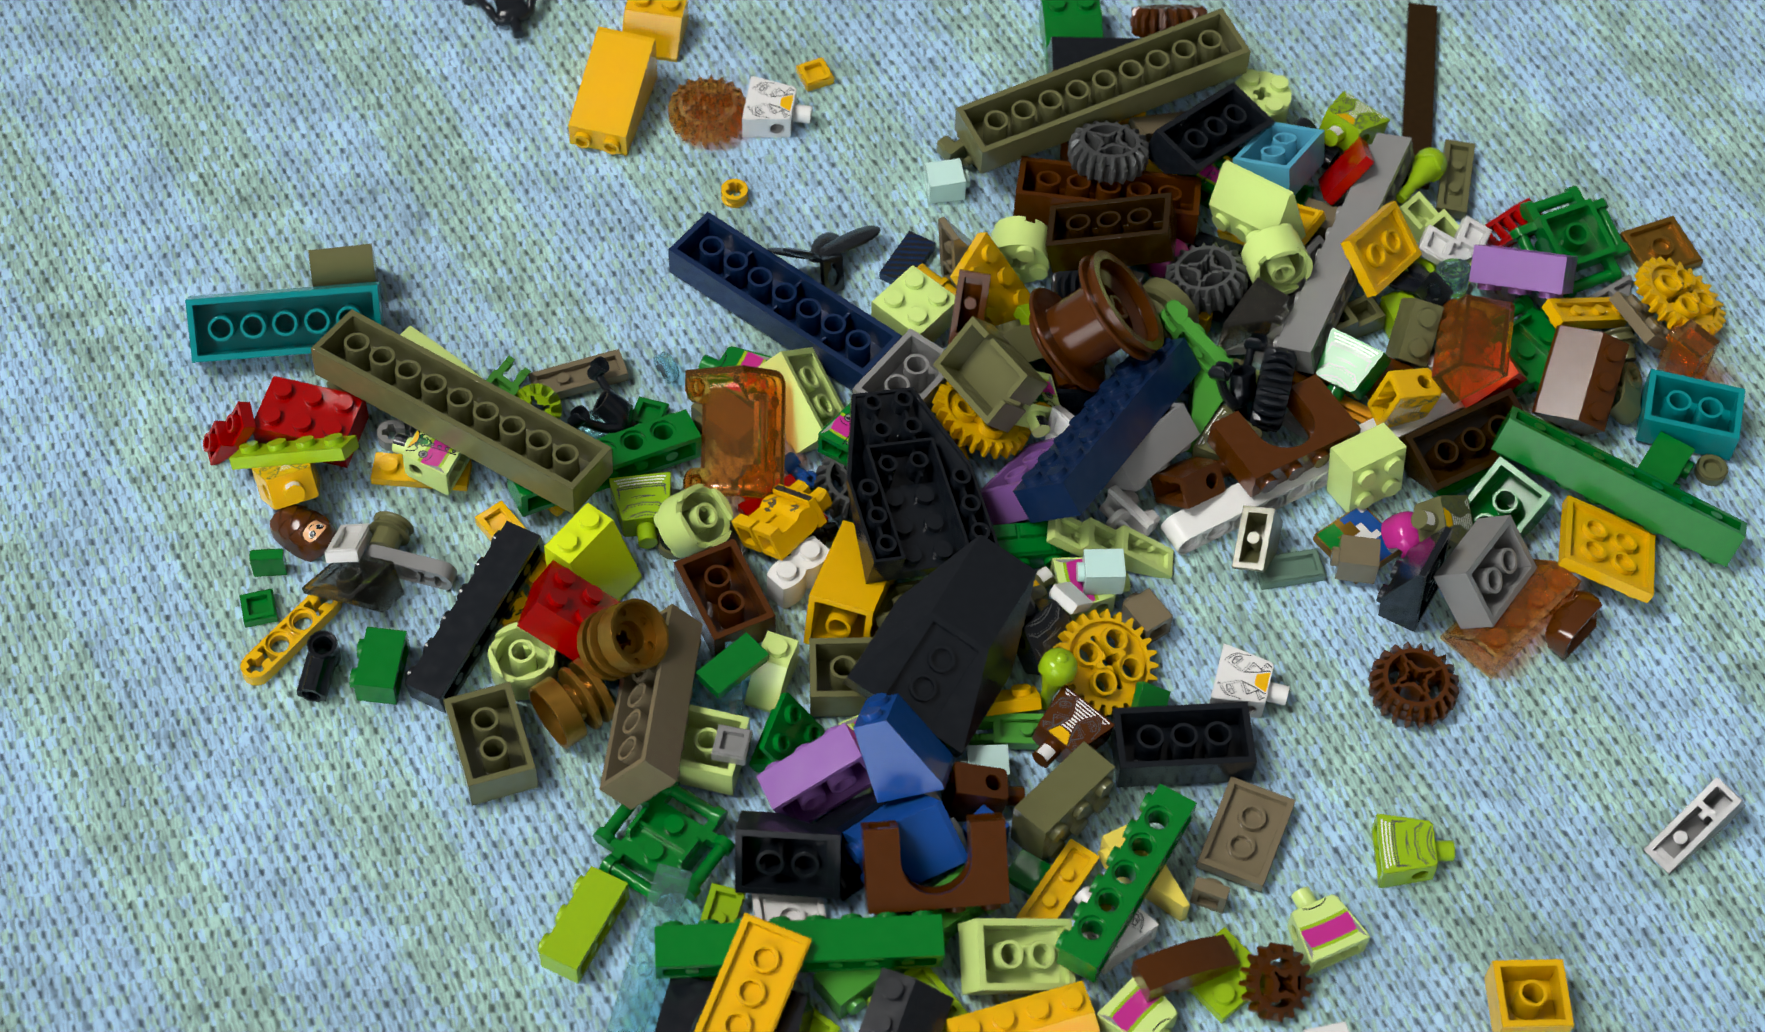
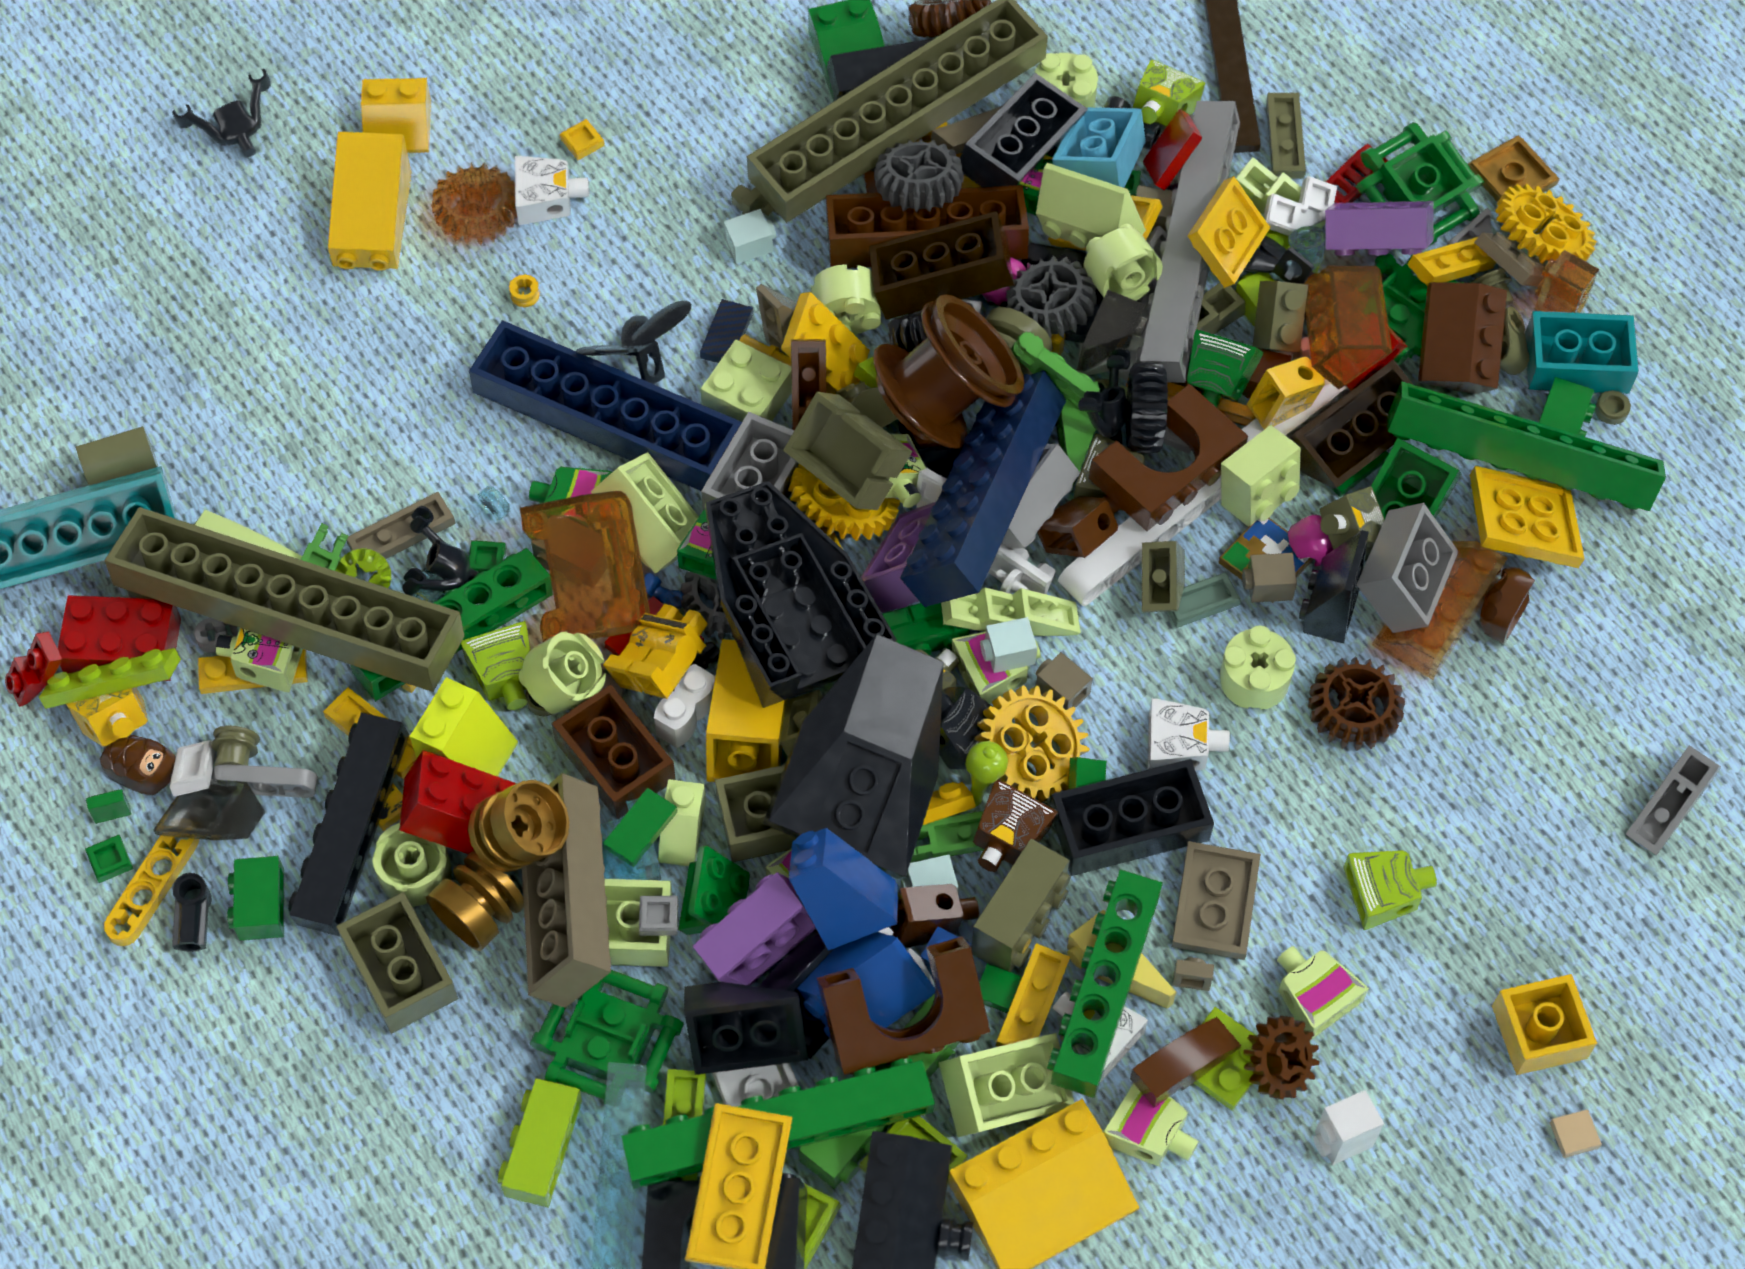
camera: 10 degrees left, 5 degrees up
white tile [1048,582,1094,615] -> none
lime piece [1396,147,1448,203] -> none
none -> yellowish green brick [1220,625,1296,710]

